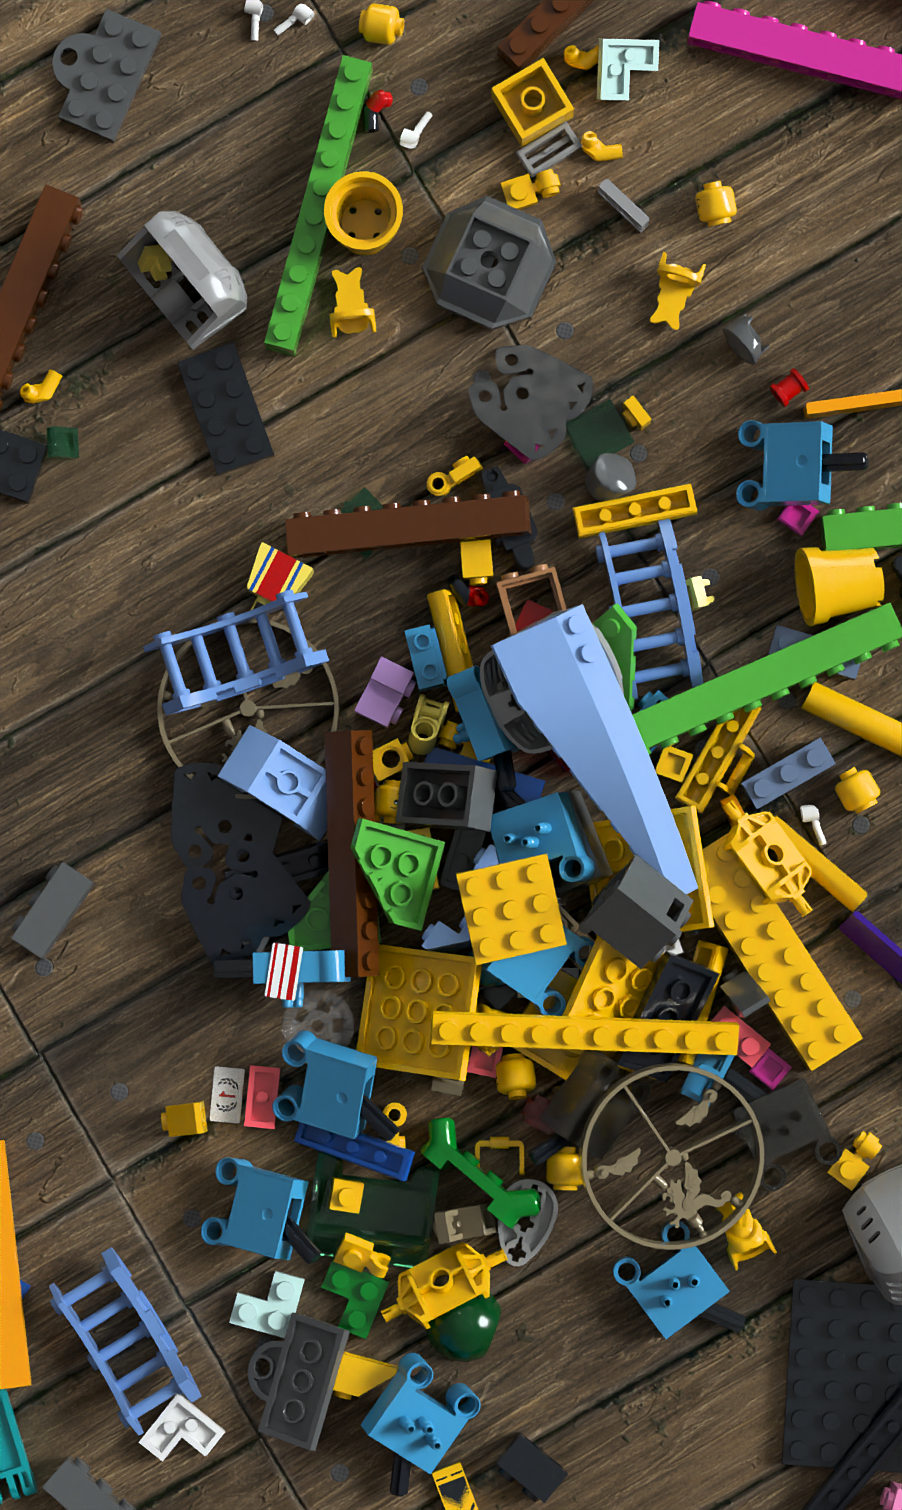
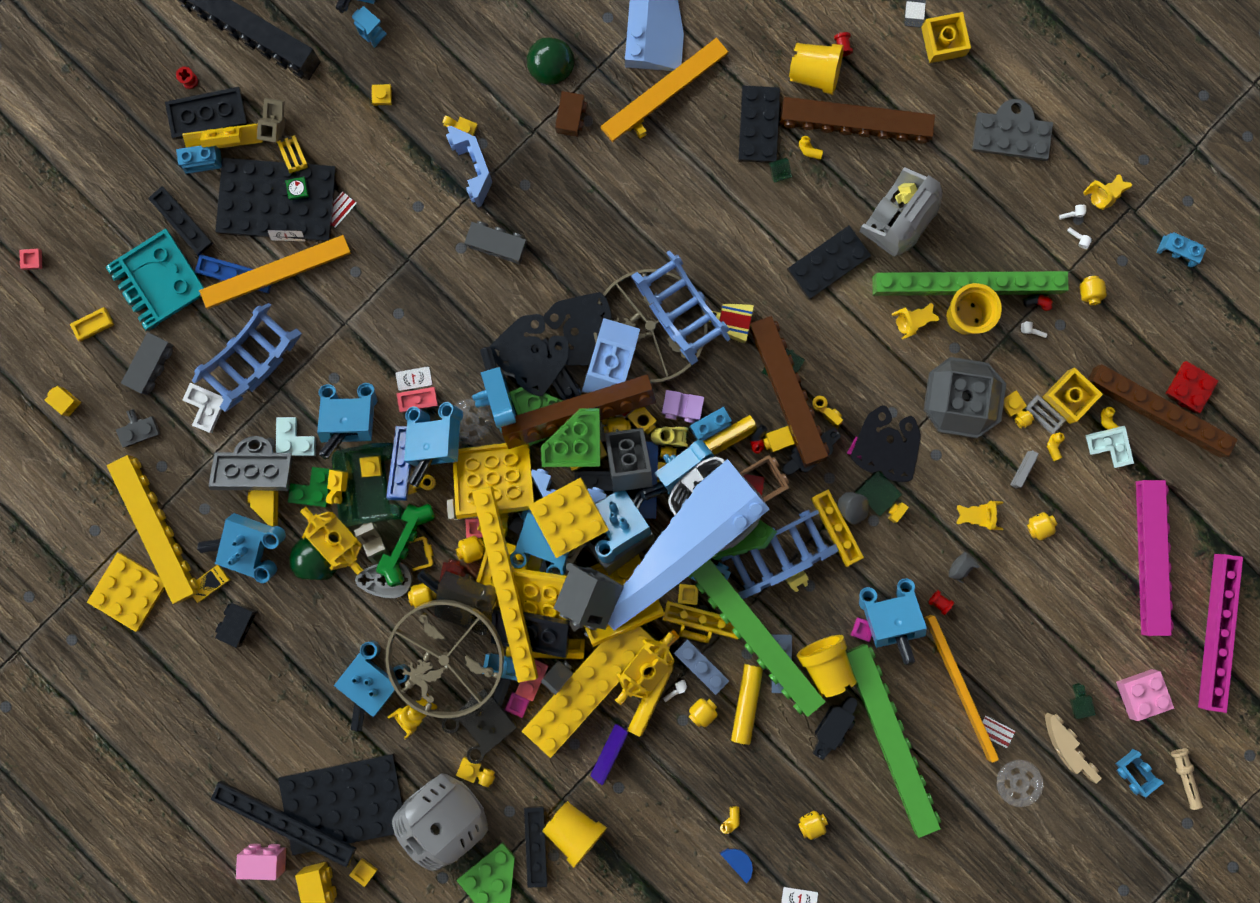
camera: 70 degrees right, 0 degrees up
yellow slope [161,1101,208,1137] -> none
sticker [265,943,303,1001] -> none

